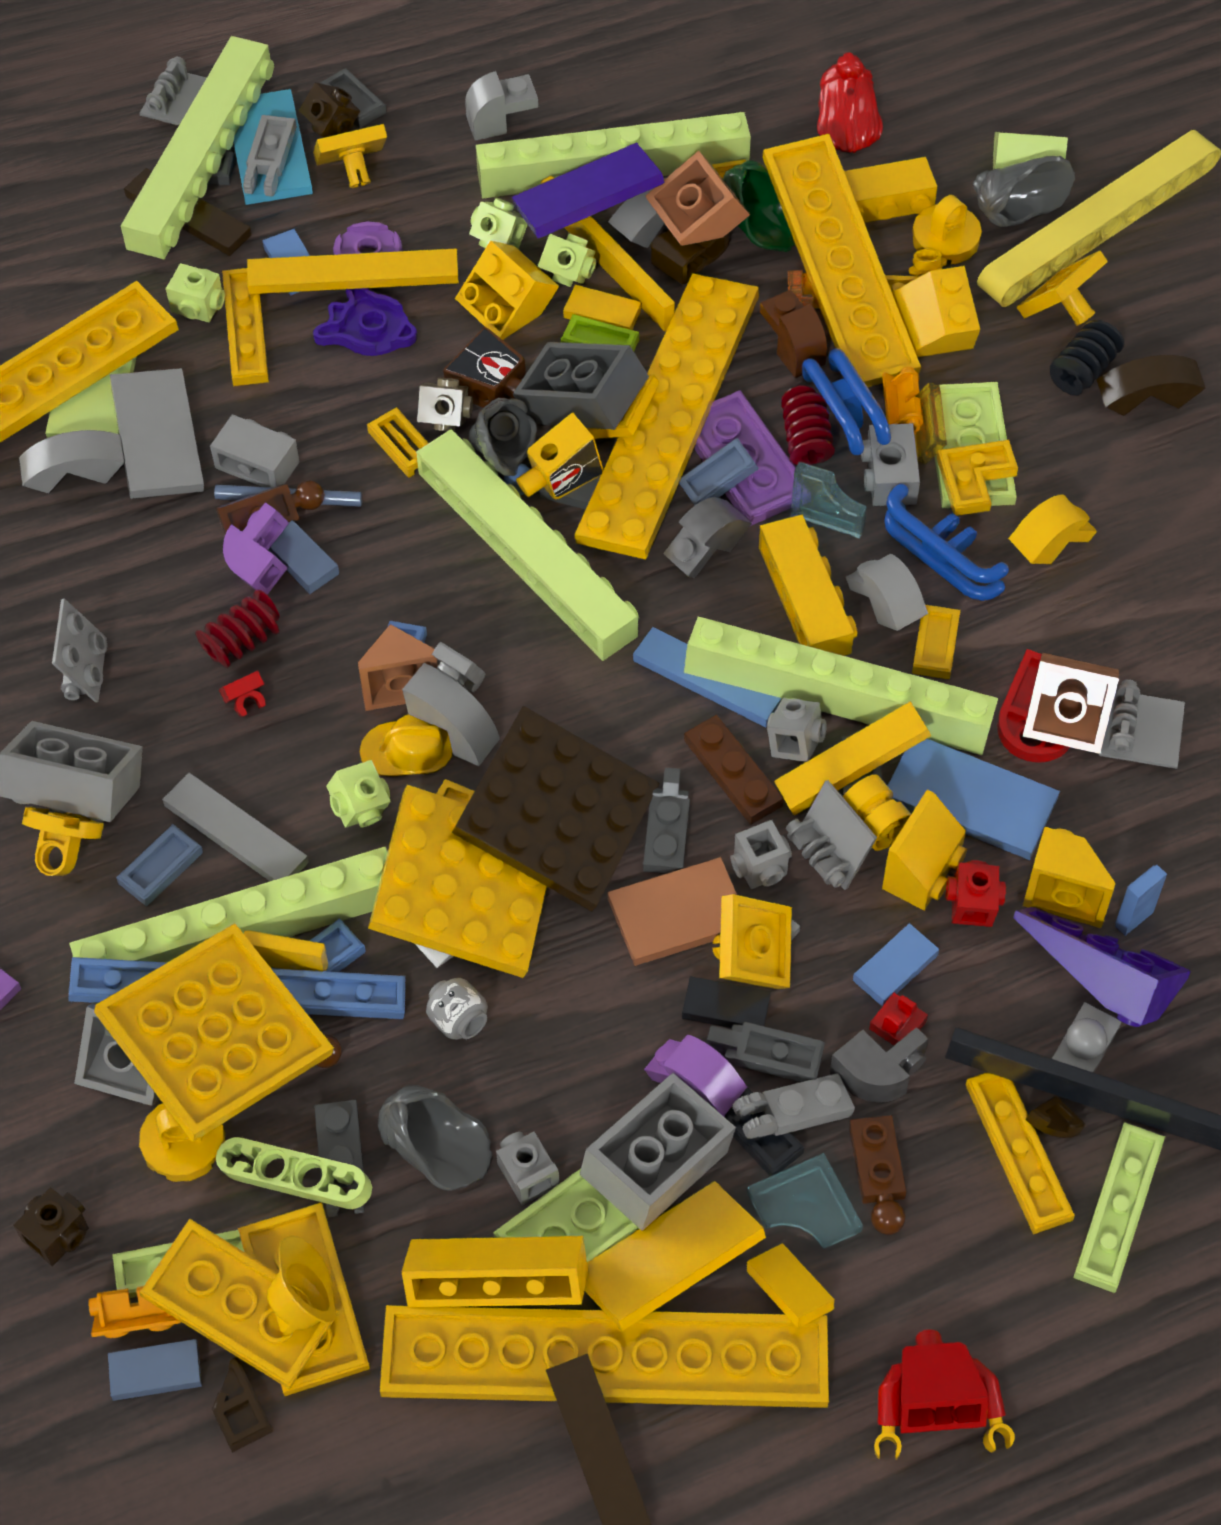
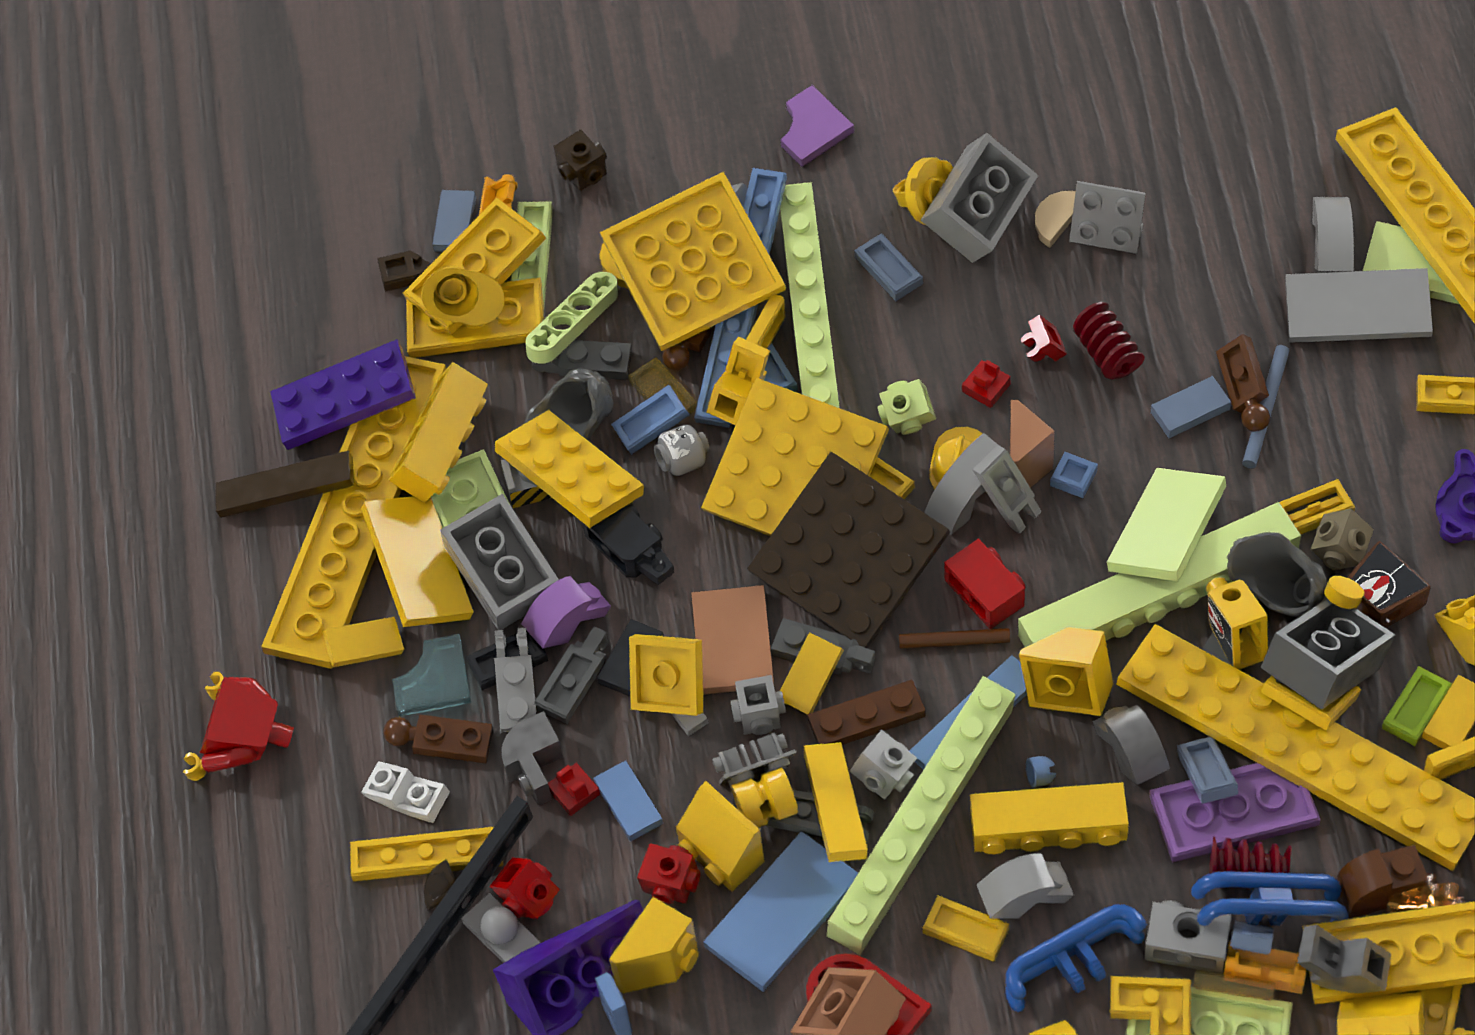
camera: 110 degrees right, 0 degrees up
light grey tile [162,773,309,881] -> none
light grey brick [210,414,300,488] -> none
medium lavender brick [223,503,289,594] -> none
clear light blue tile [791,462,867,539] -> none
yellowish green tile [1073,1122,1165,1293] -> none
none -> dark purple plate [270,339,416,450]
none -> white slope [361,761,450,823]
none -> red brick [489,857,560,919]
none -> yellow plate [495,410,644,528]
none -> black hinge [582,503,674,585]
none -> medium blue tile [611,385,689,455]
none -> clear yellow tile [628,357,697,415]
none -> yellow brick [706,337,770,425]
none -> yellow tile [780,632,844,714]
none -> reddish brown bar [899,628,1010,649]
none -> red brick [944,538,1026,629]
none -> red tile [962,360,1011,408]
none -> yellow slope [1019,627,1113,716]
none -> medium blue hinge [1026,756,1056,788]
none -> tan tile [1035,191,1076,248]
none -> yellowish green tile [1107,468,1226,581]
none -> sand blue tile [1230,920,1274,955]
none -> flat silver brick [1297,925,1391,993]
none -> yellow tile [1324,576,1364,609]

